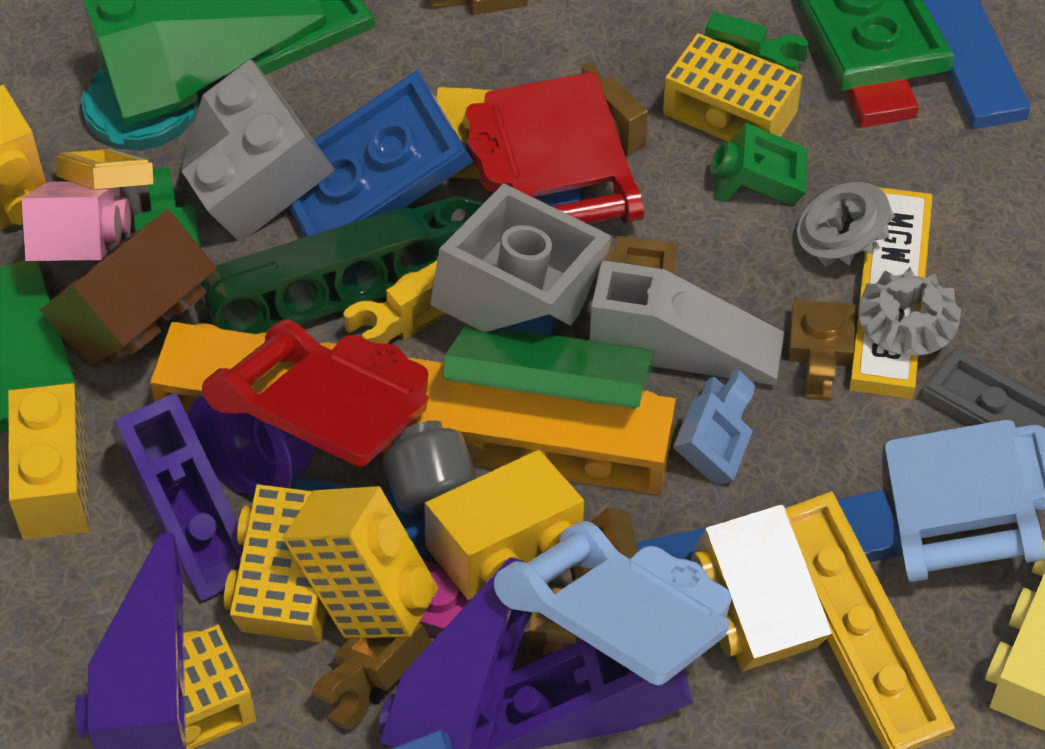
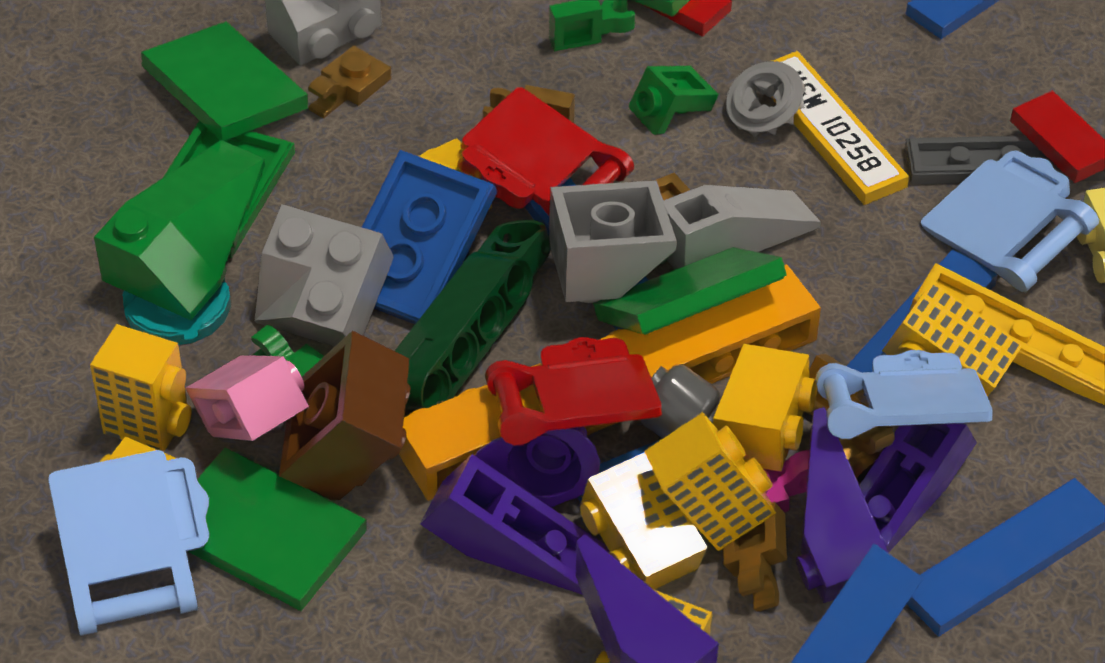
camera: 40 degrees left, 5 degrees down
yellow brick [8,383,89,540] -> none
yellow tile [55,149,153,189] -> none
yellow plate [343,261,447,343] -> none
yellow brick [663,33,802,142] -> none
medium blue plate [673,369,755,485] -> none
pearl gold plate [789,299,856,401] -> none
light grey gear [858,267,961,356] -> none

